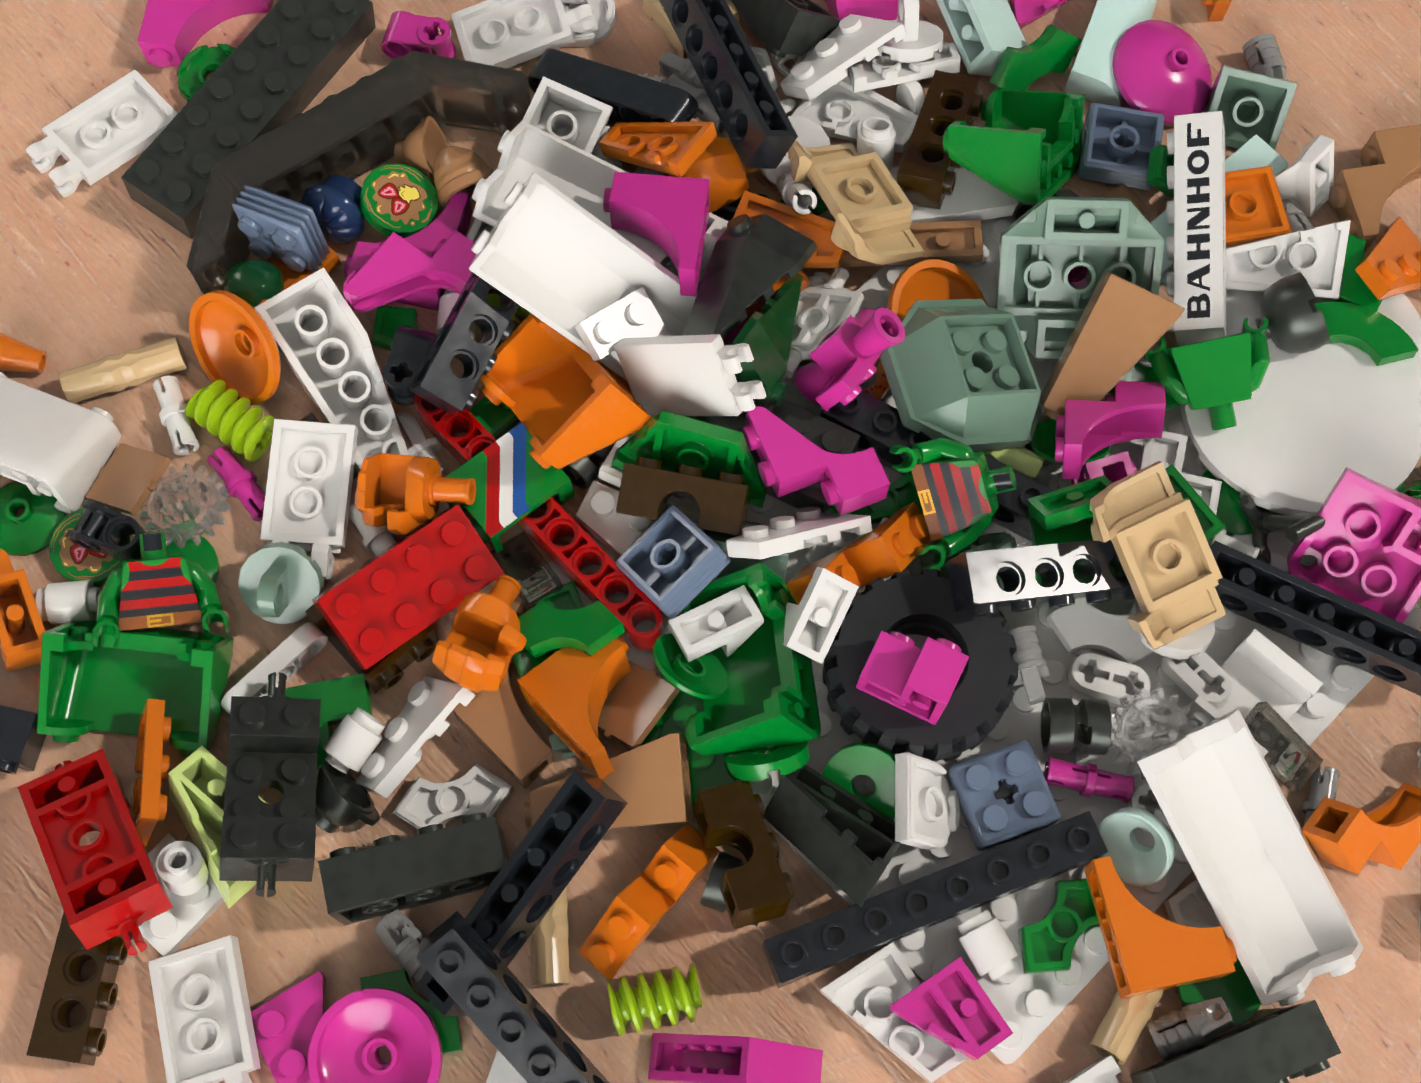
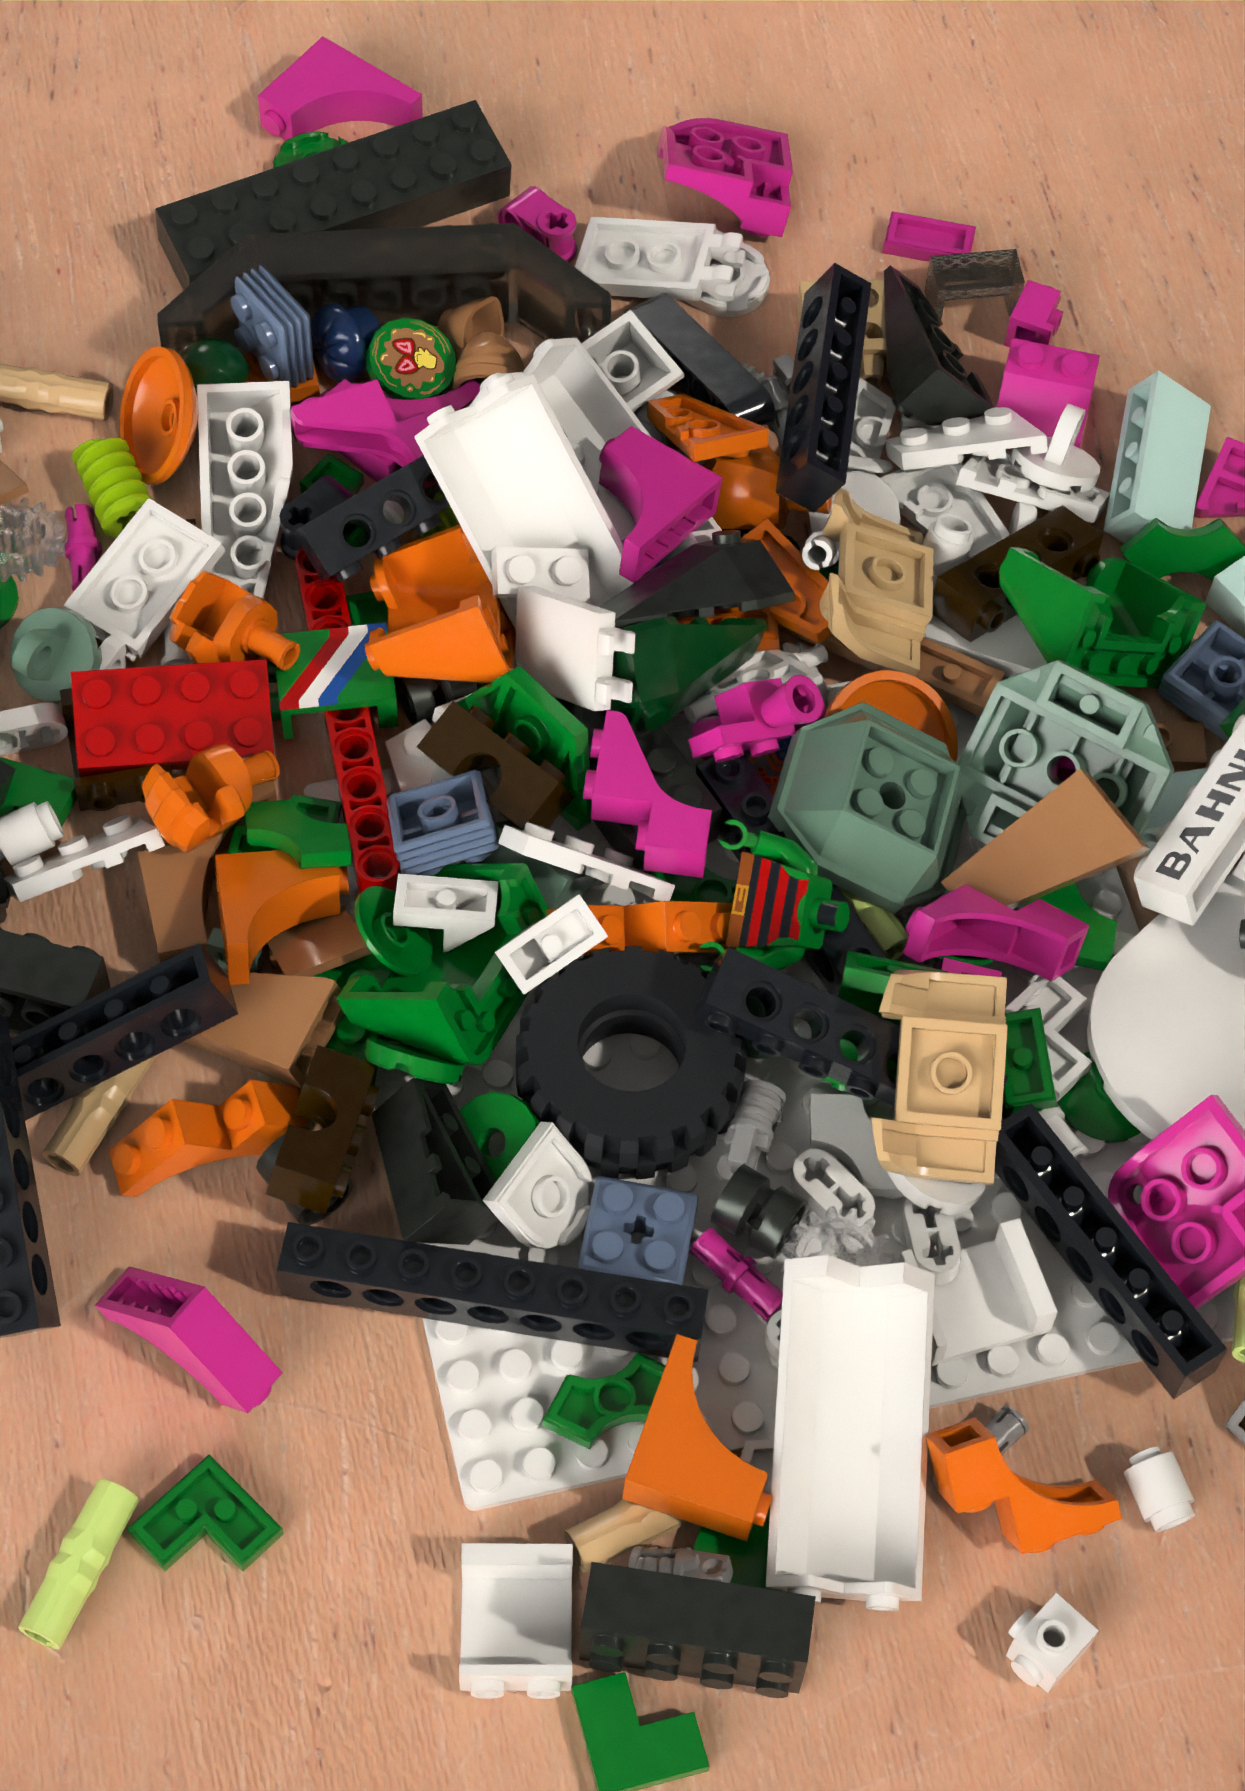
camera: 30 degrees right, 10 degrees down
white tile [26,69,178,198] -> none
white pin [153,375,199,456] -> none
white tile [393,764,513,830] -> none
white piece [397,412,446,477] -> none
clear smoke tile [490,531,563,608] -> none
lime piece [607,963,703,1036] -> none
white wing [819,942,968,1083] -> none
dark pink brick [856,631,969,725] -> none
dark pink wing [889,957,1013,1061] -> none
white brick [957,910,1019,981] -> none
light aqua piece [1098,807,1175,886] -> none
green torso [1144,317,1270,430] -> none
pearl dark grey piece [1239,493,1325,564] -> none
clear smoke tile [1244,702,1323,791] -> none

